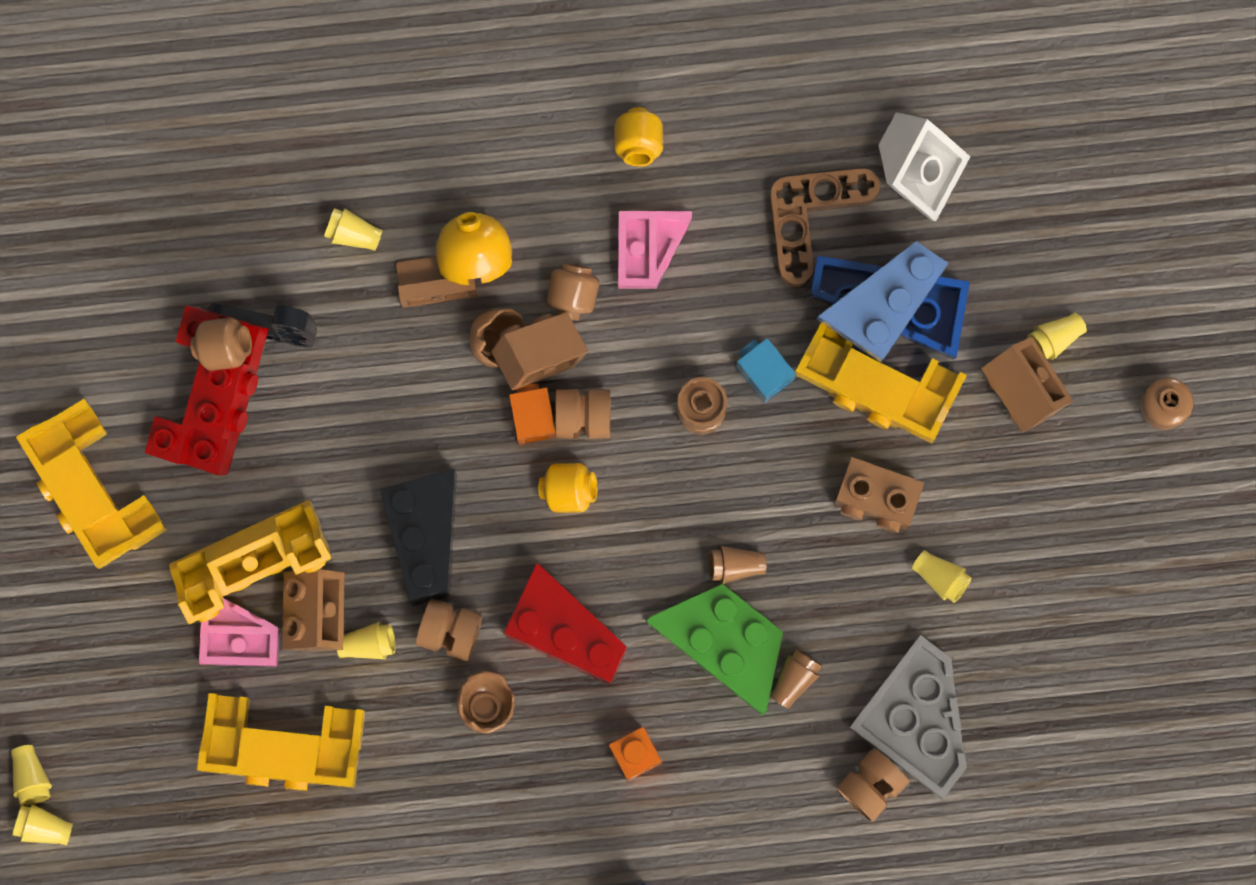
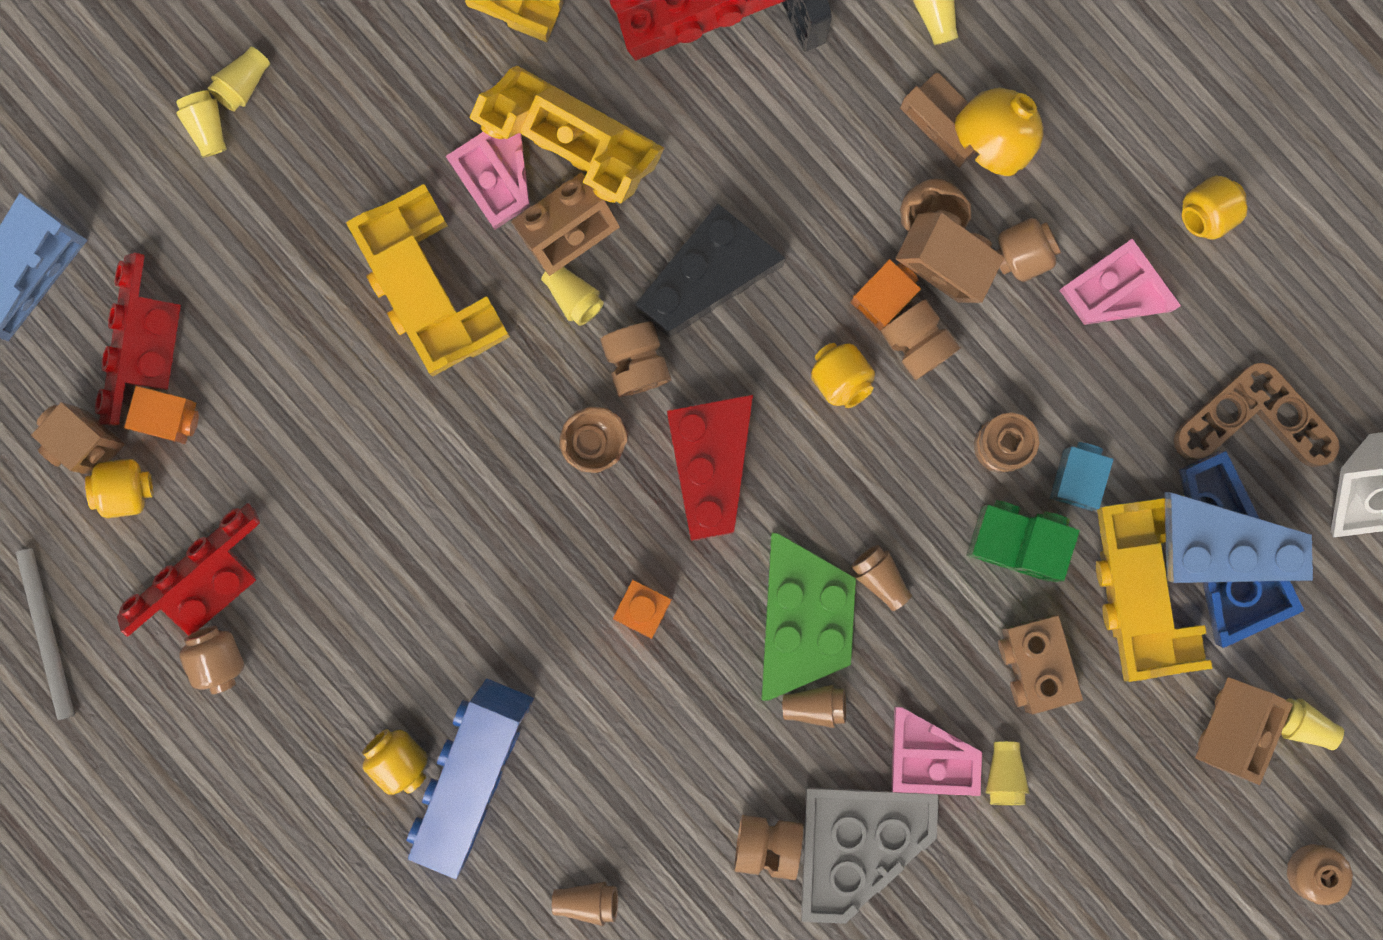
camera: 50 degrees right, 5 degrees up
none -> bright pink wing [891,707,982,796]
none -> green brick [966,500,1080,582]

